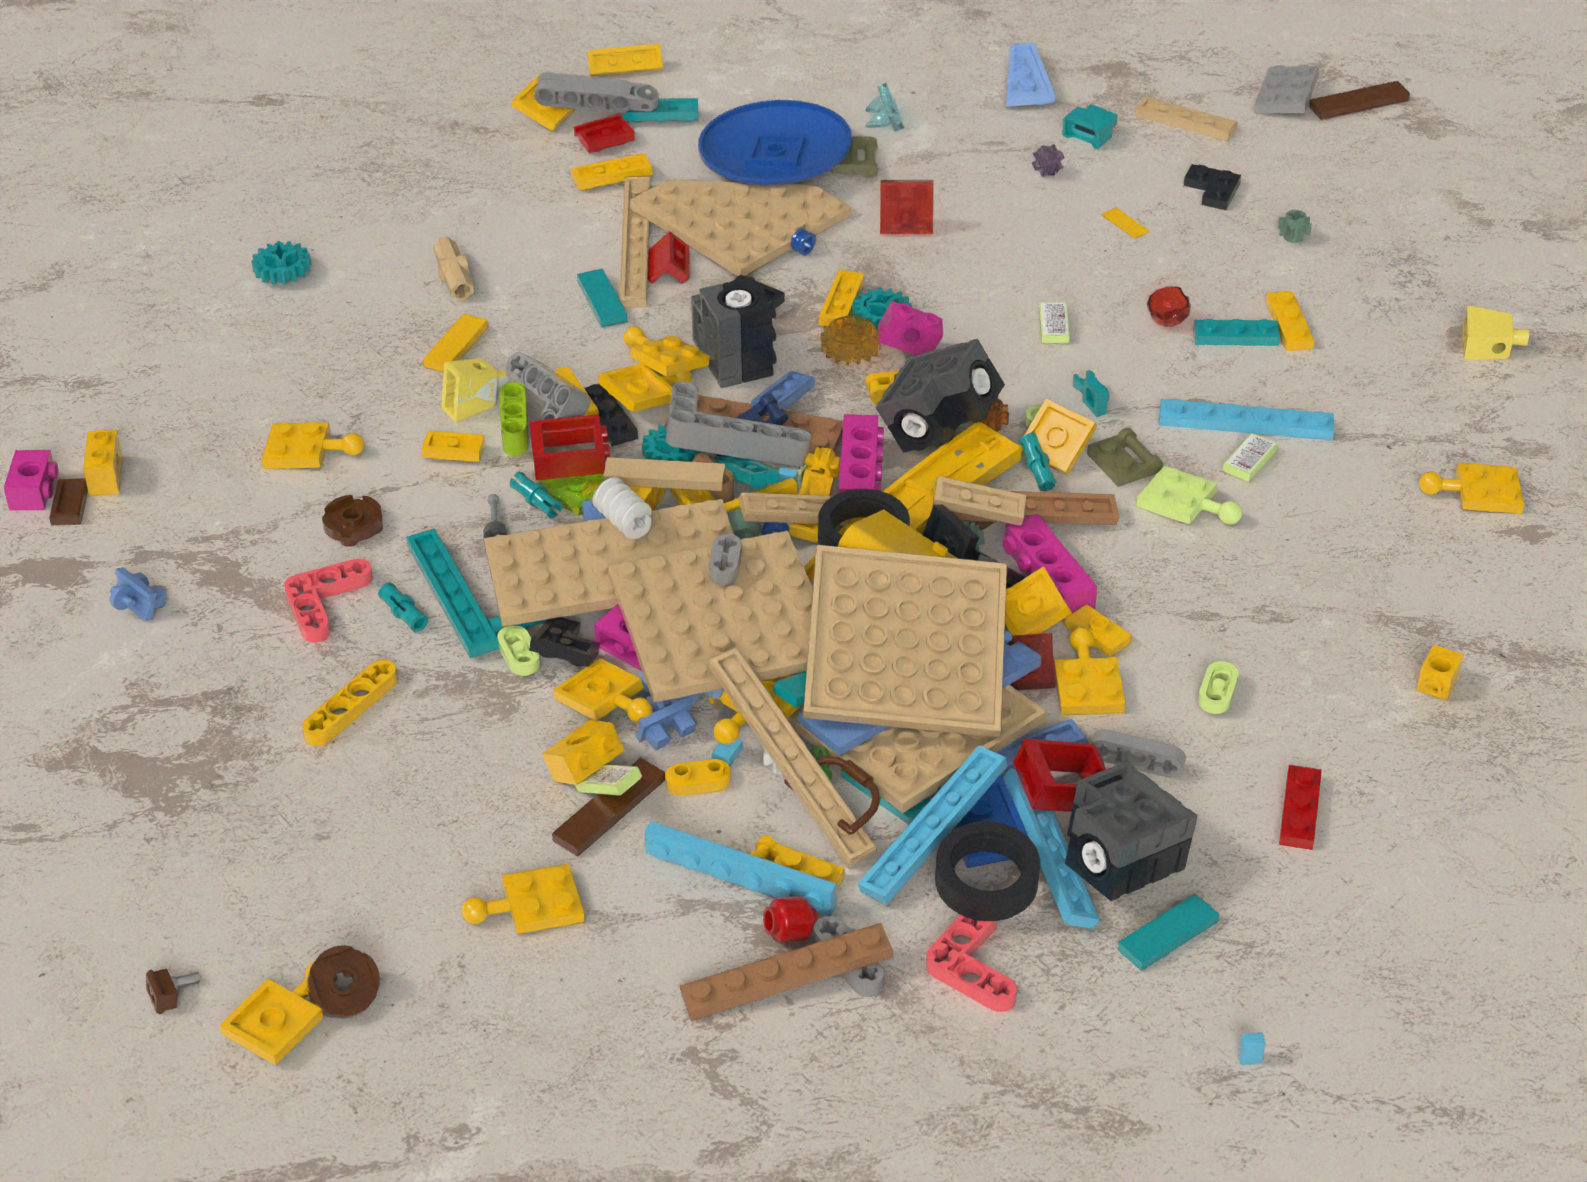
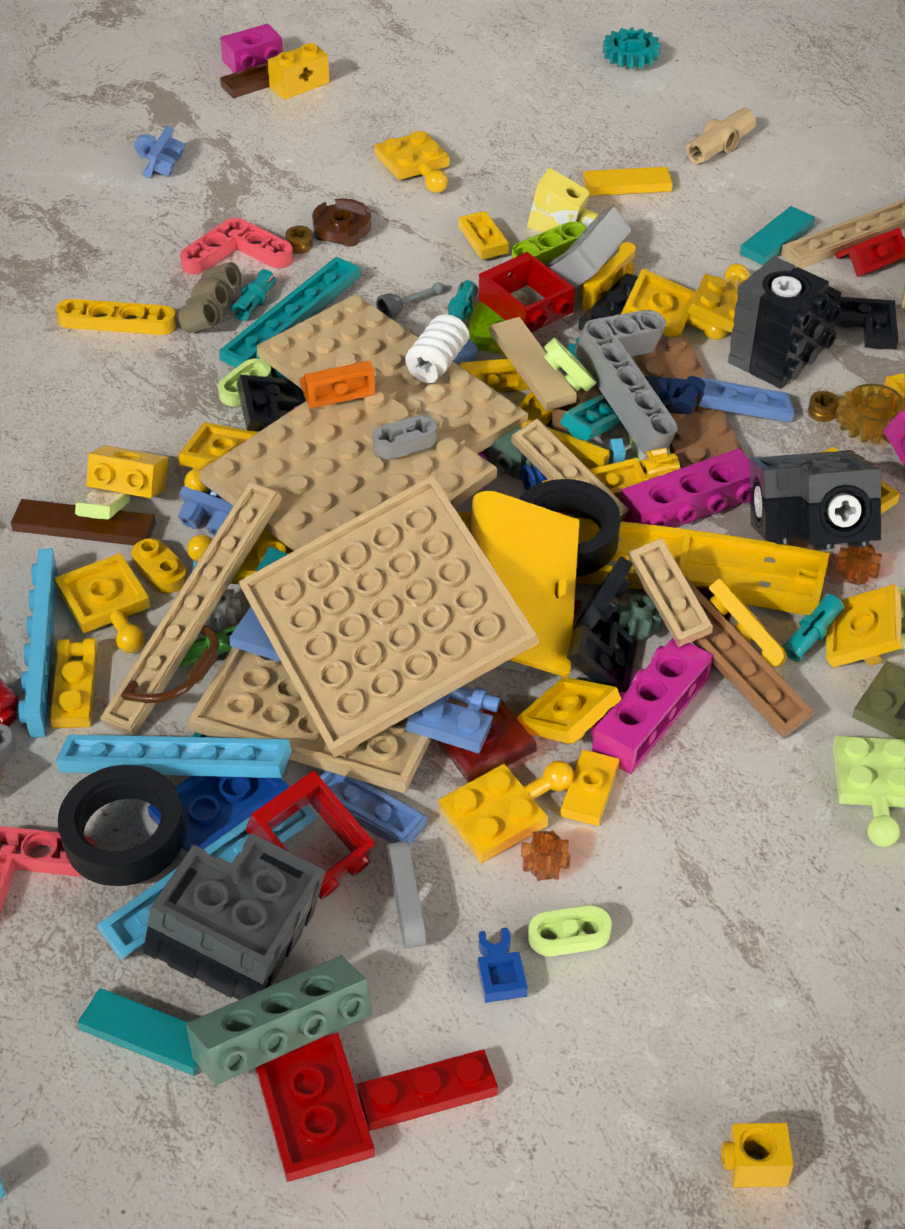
camera: 60 degrees right, 5 degrees up
none -> yellow plate [54,553,151,654]
none -> dark tan piece [178,262,242,333]
none -> sand green brick [186,955,372,1086]
none -> red plate [255,1033,375,1182]
none -> pearl gold bush [285,225,313,253]
none -> orange panel [300,360,375,409]
none -> blue plate [477,928,528,1003]
none -> clear orange gear [521,830,571,881]
none -> yellowish green plate [544,337,597,391]
none -> yellow plate [708,578,787,668]
none -> pearl gold bush [808,391,840,422]

